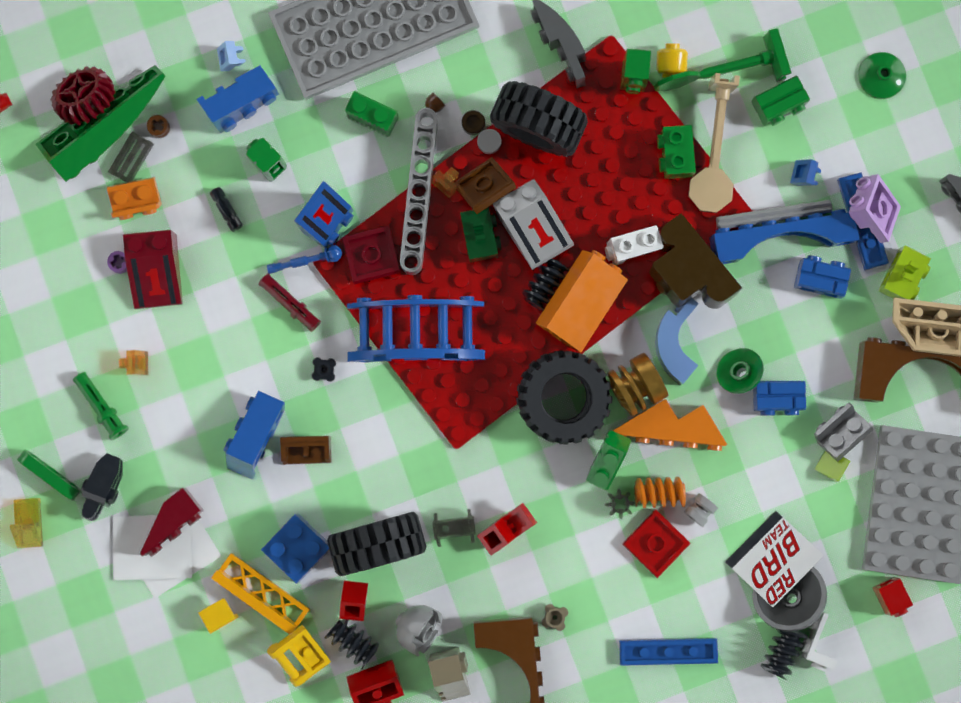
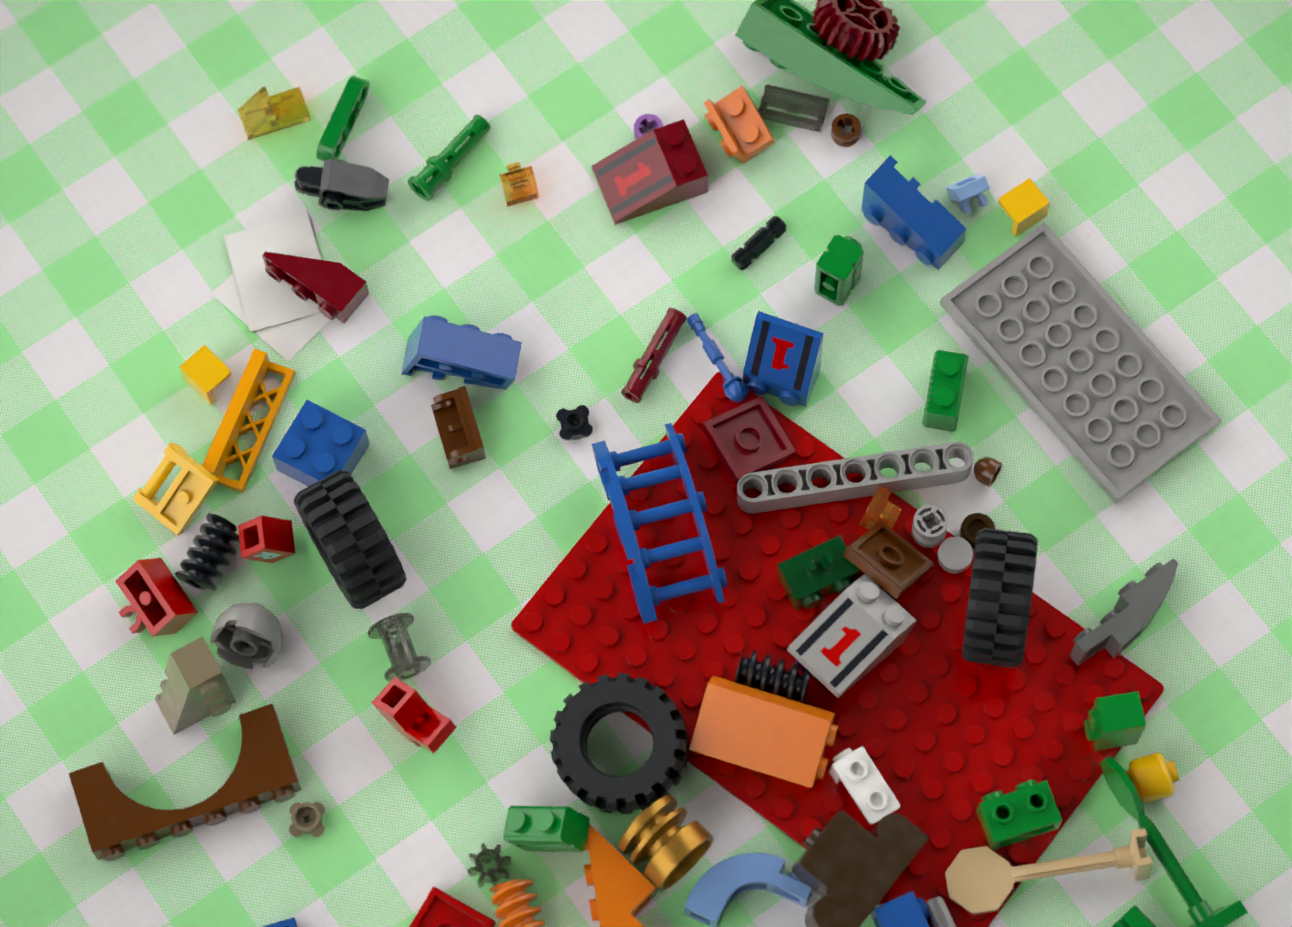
camera: 75 degrees right, 15 degrees down
none -> light grey wheel [912,504,948,548]
none -> yellow panel [998,178,1050,237]

